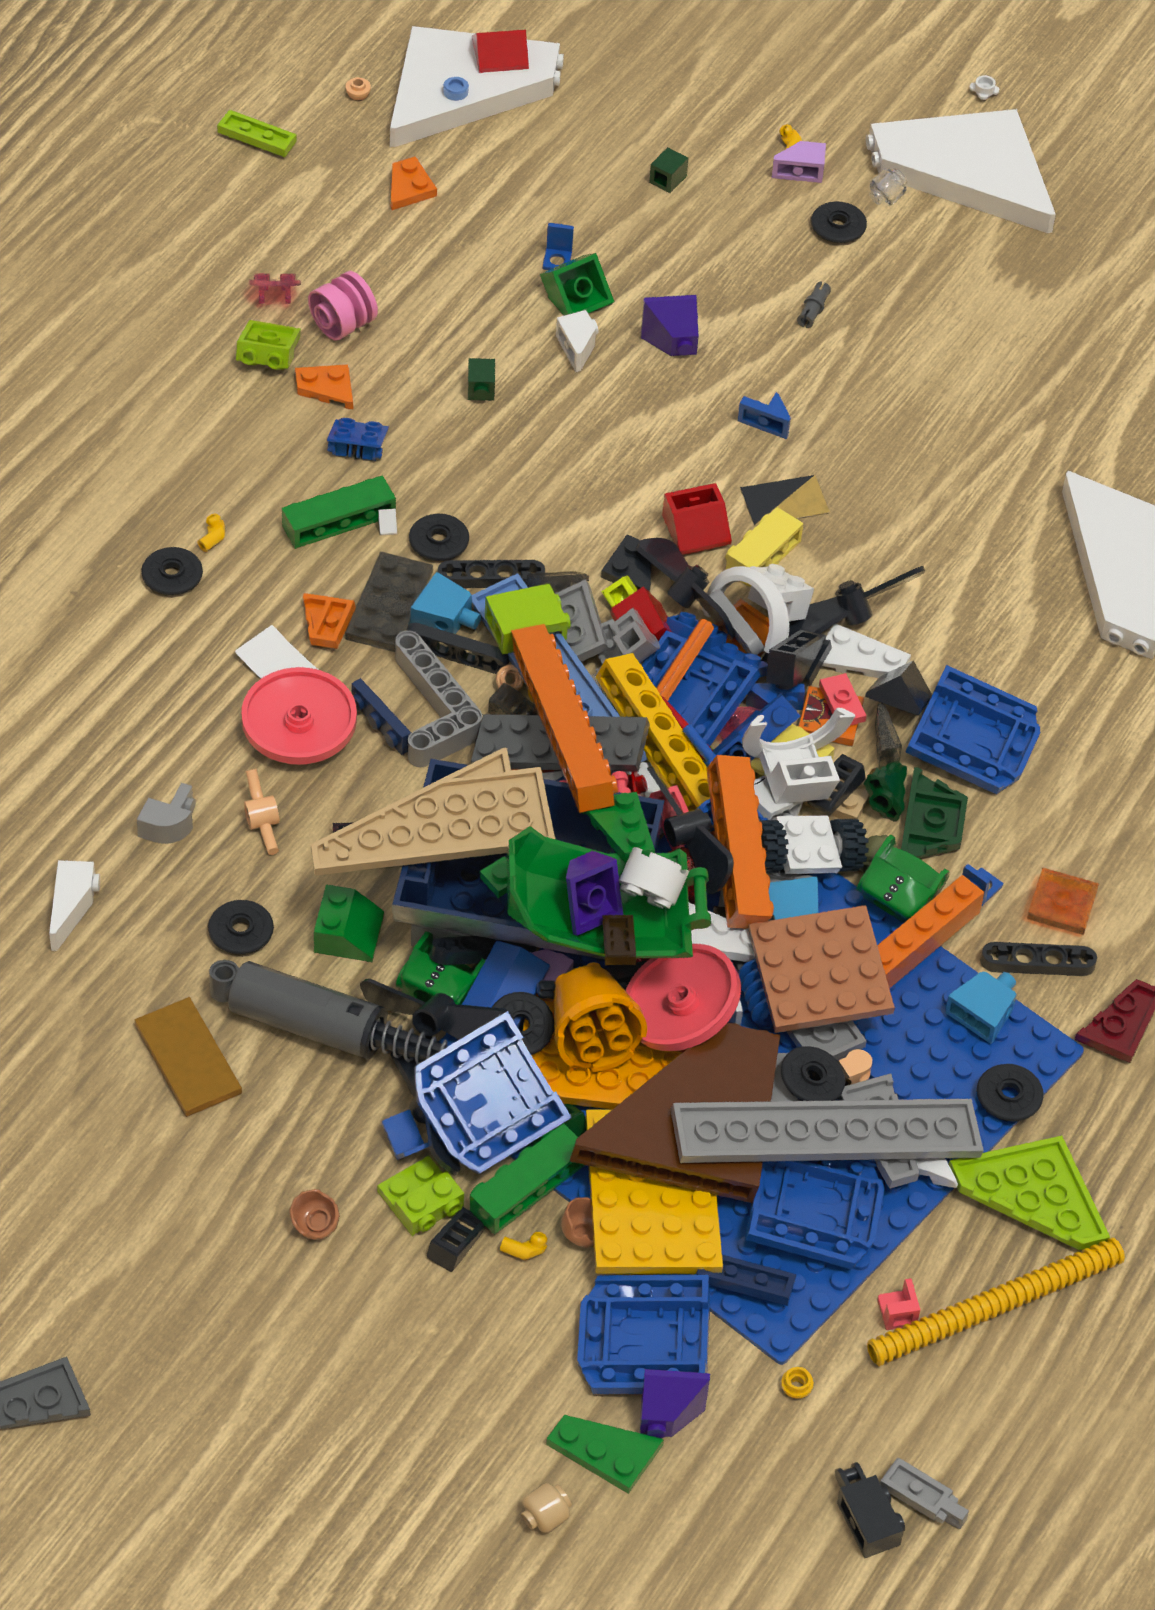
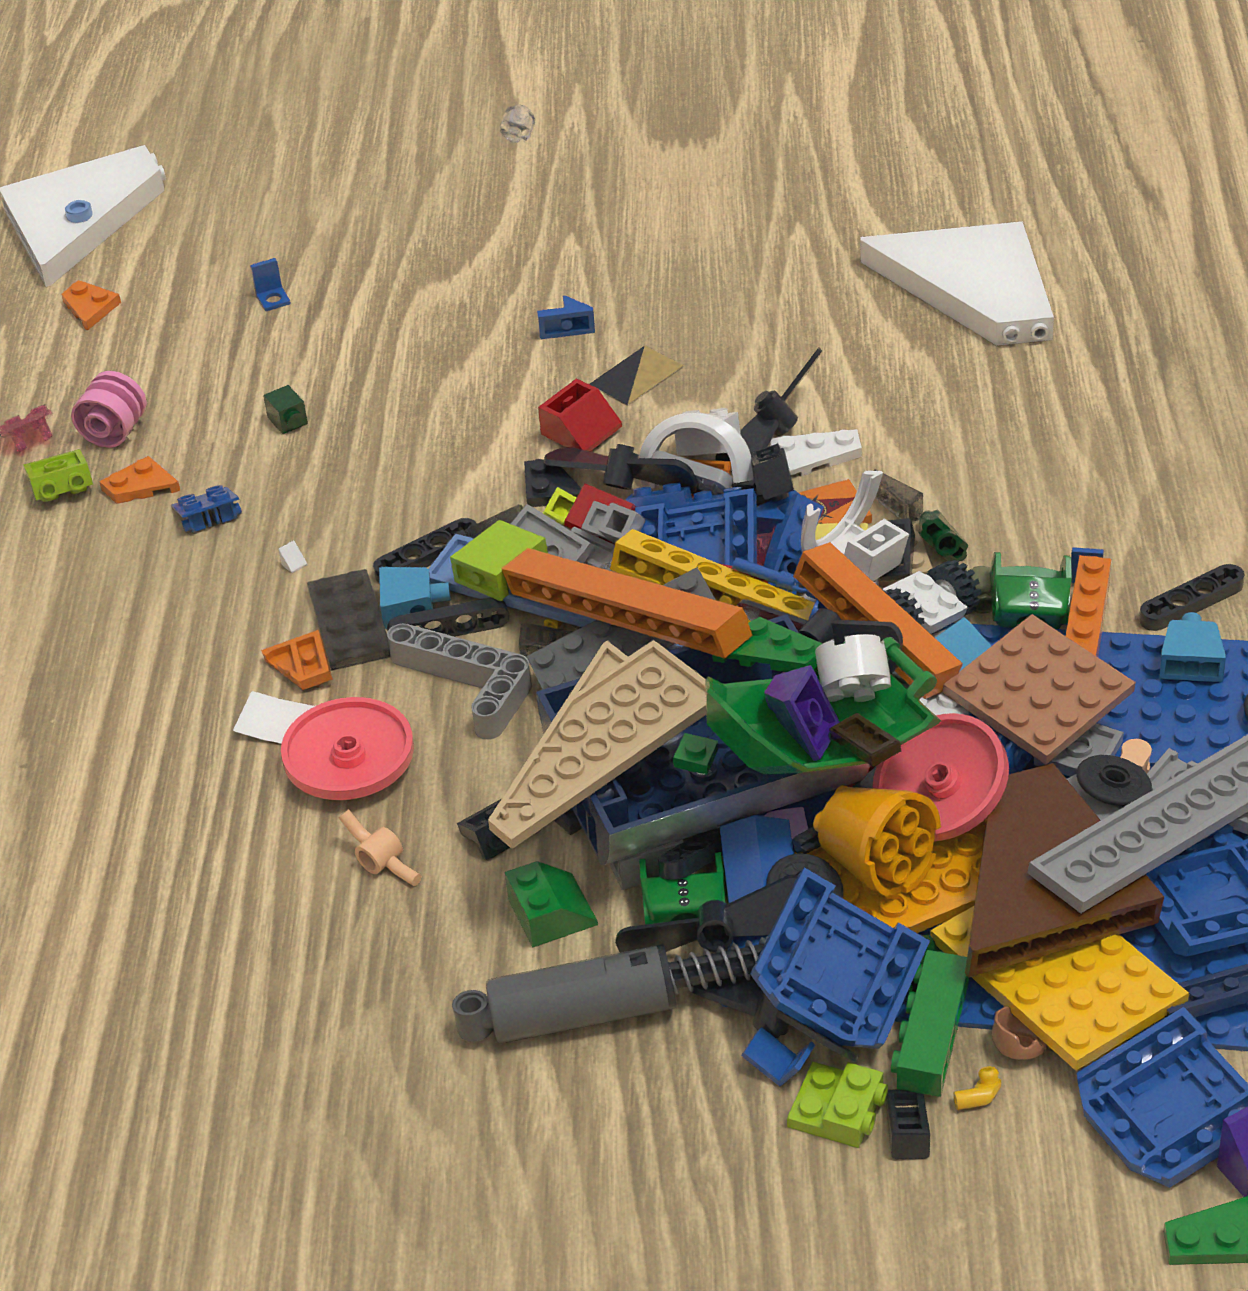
camera: 25 degrees left, 10 degrees down
white slope [49,860,100,951] -> none
pearl gold tile [134,997,242,1117] -> none
light grey brick [137,783,196,844] -> none
black wheel [141,547,203,595] -> none
yellow arm [197,513,225,552] -> none
black wheel [208,900,274,955] -> none
green brick [282,475,396,549] -> none
nougat hair [289,1189,340,1240] -> none
dark blue plate [351,678,411,755] -> none
black wheel [409,513,469,561] -> none
red slope [472,29,529,73] -> none
light nougat plate [496,665,524,693] -> none
green slope [540,253,615,316] -> none
white slope [556,310,598,372] -> none
dark purple slope [641,295,699,356] -> none
dark green brick [649,147,689,193] -> none
orange axle [656,619,714,701] -> none
light yellow brick [725,507,803,588] -> none
lavender slope [772,141,826,183] -> none
yellow arm [779,124,802,150] -> none
dark grey pin [797,281,831,328] -> none
black wheel [811,201,867,243] -> none
coral plate [819,673,867,725] -> none
black slope [865,660,932,715] -> none
white slope [866,109,1056,233] -> none
dark green wing [901,767,968,858] -> none
blue wedge [905,665,1041,794] -> none
white plate [970,75,999,100] -> none
clear orange plate [1027,868,1099,935] -> none

